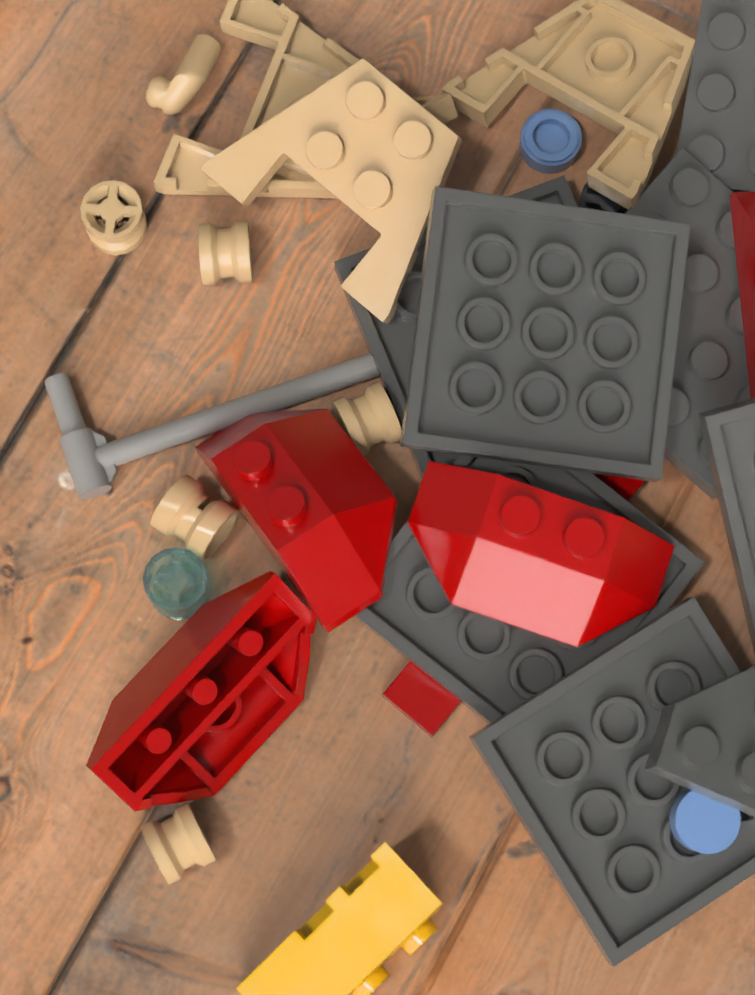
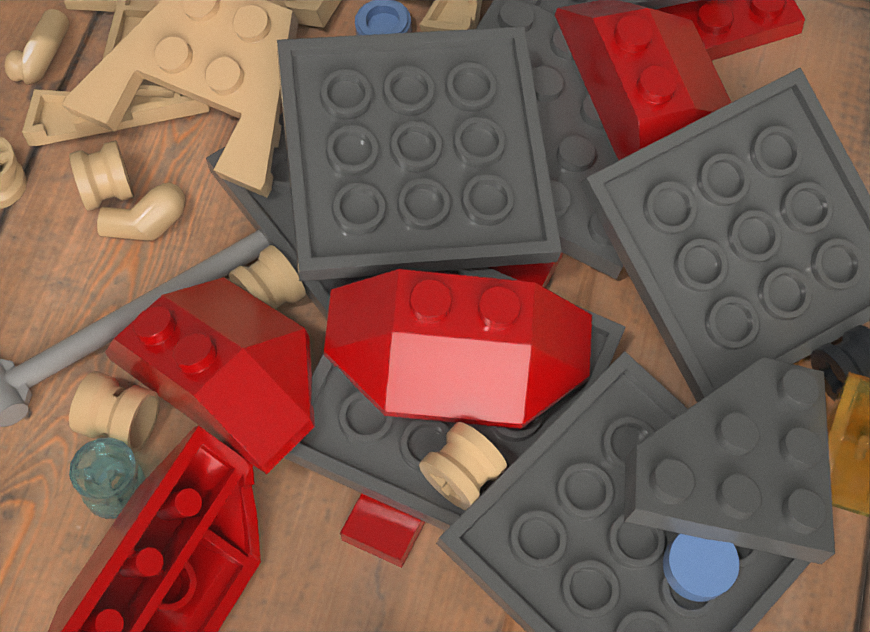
camera: 10 degrees left, 15 degrees down
none -> tan arm [97,183,185,241]
none -> tan wheel [419,422,508,510]

